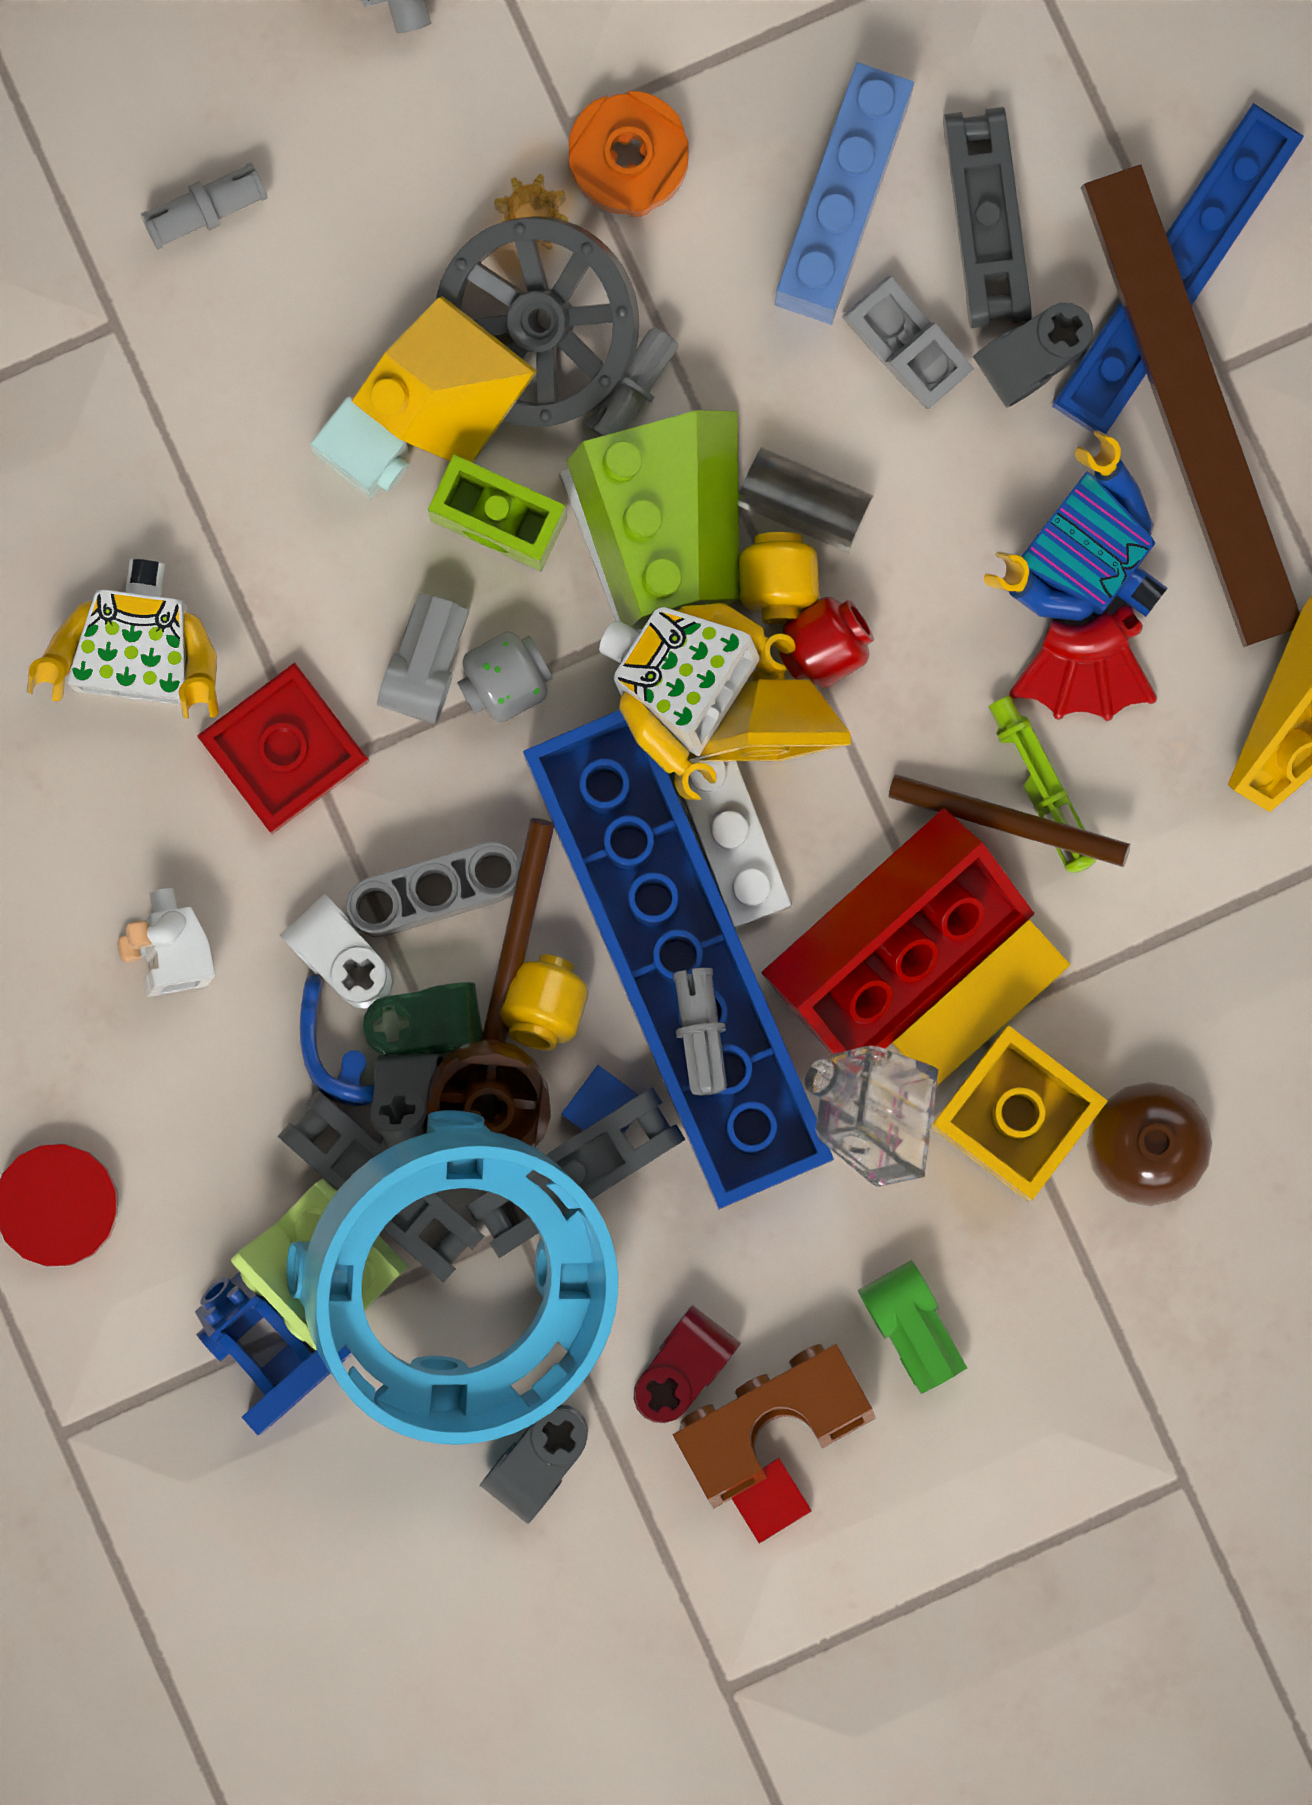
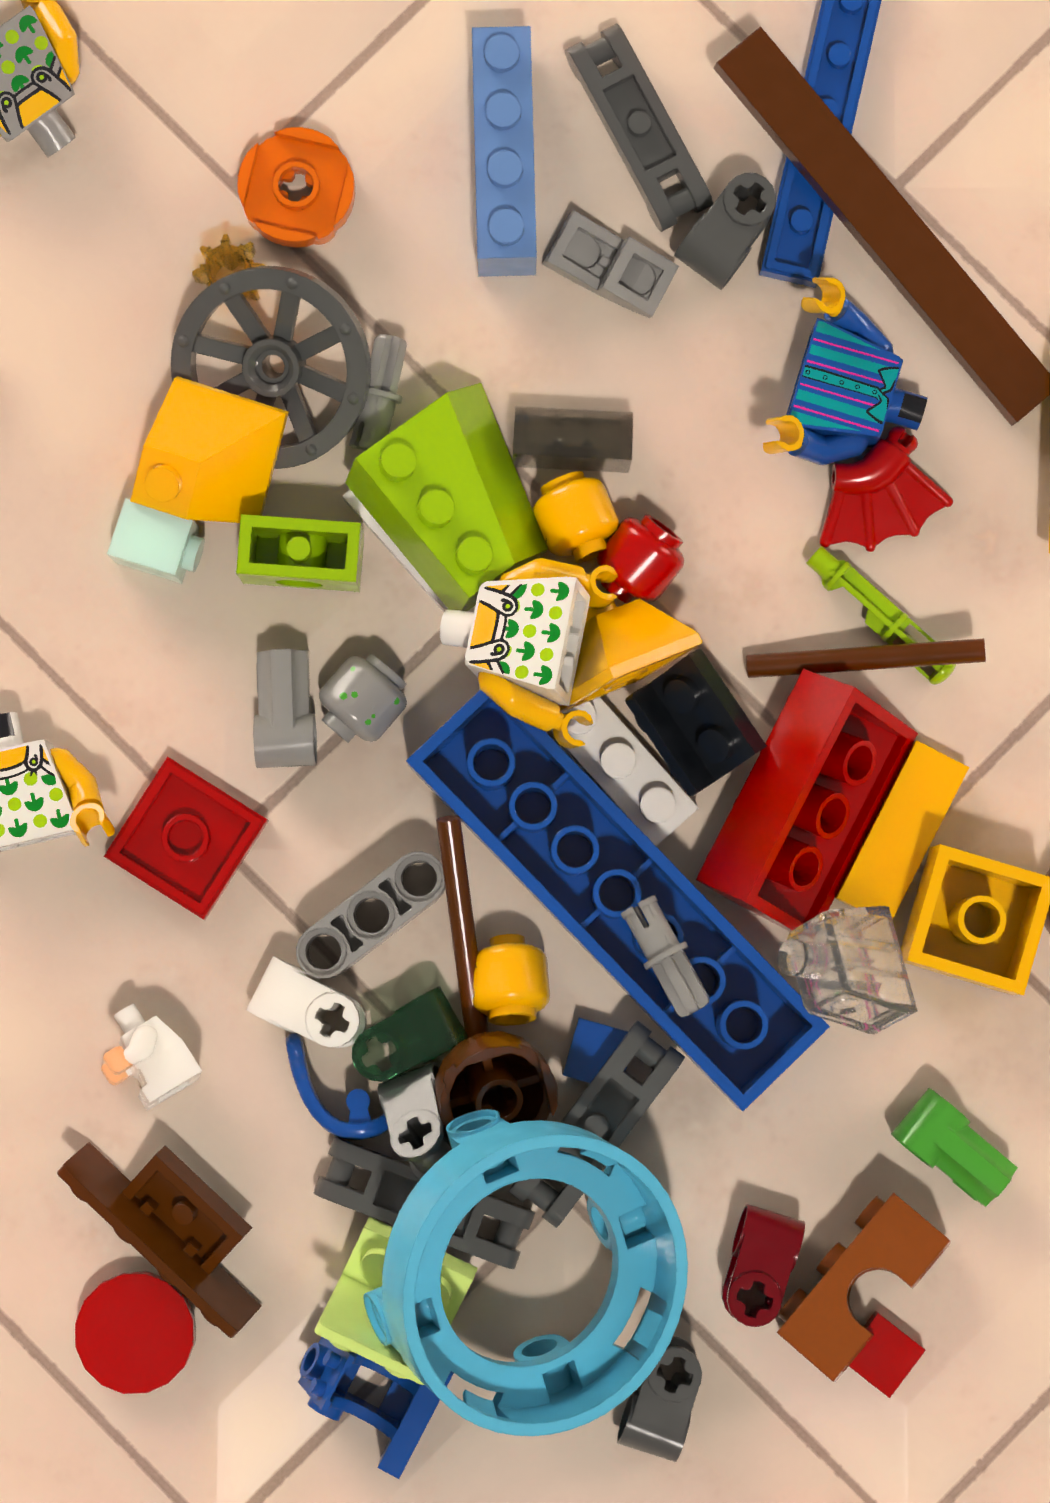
camera: 25 degrees left, 0 degrees up
none -> reddish brown bracket [57,1142,262,1338]
none -> black bracket [625,648,767,796]

